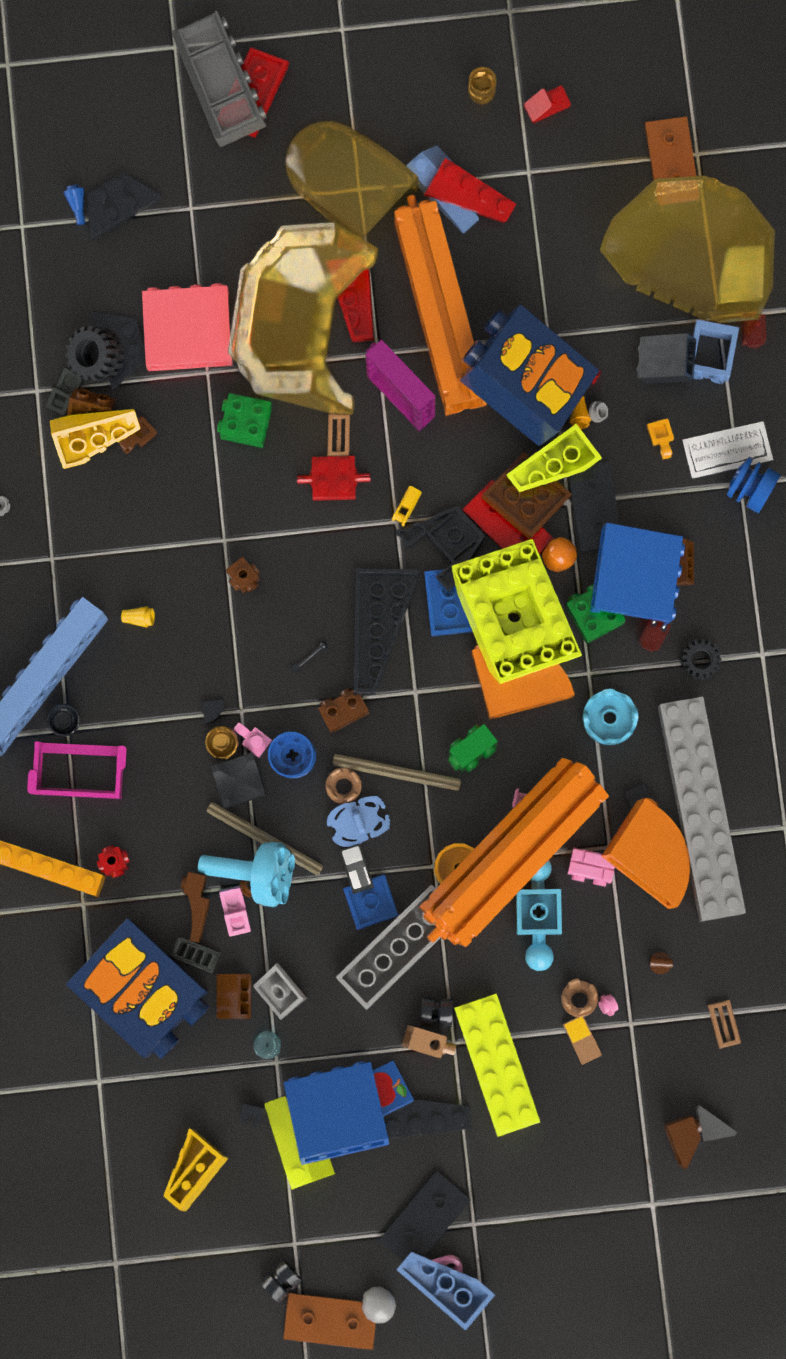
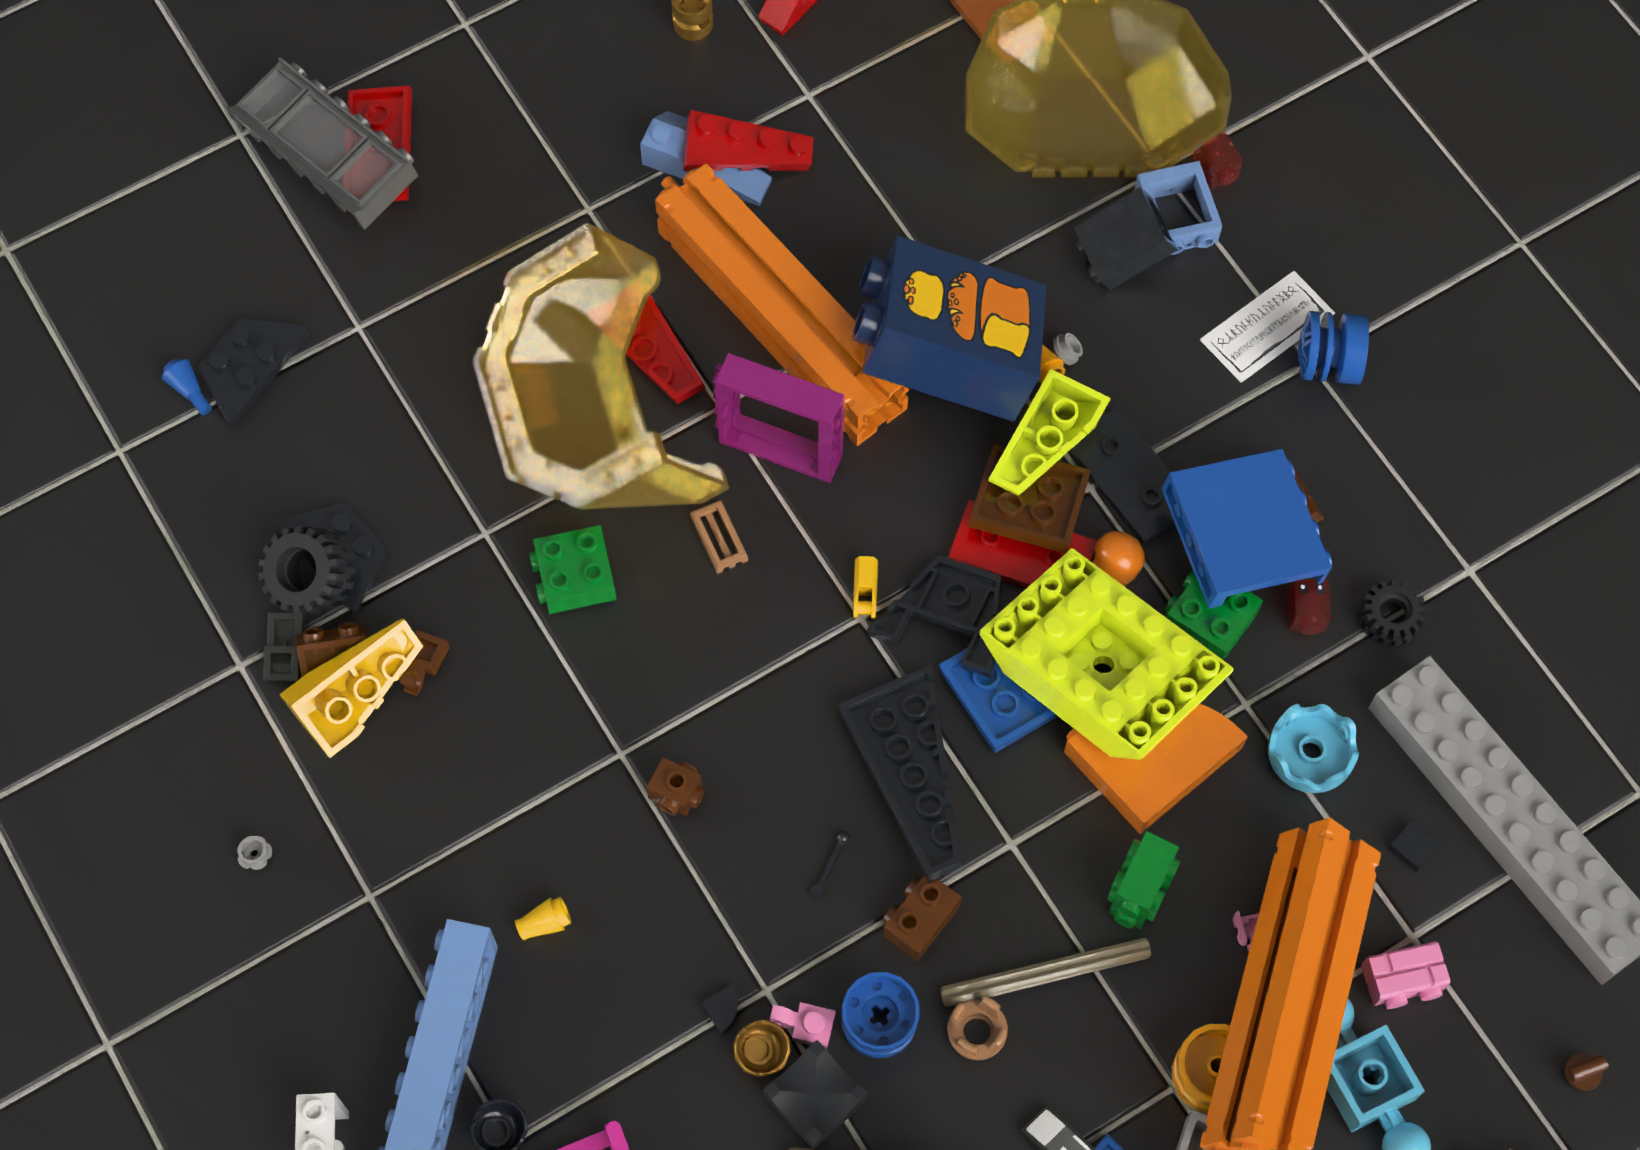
camera: 30 degrees left, 15 degrees down
coral panel [142,283,233,371] -> none
clear yellow windscreen [286,121,419,249] -> none
red plate [297,456,370,501] -> none
medium blue shield [327,796,390,847] -> none
orange brick [601,798,690,909] -> none
light orange plate [647,418,674,460] -> none

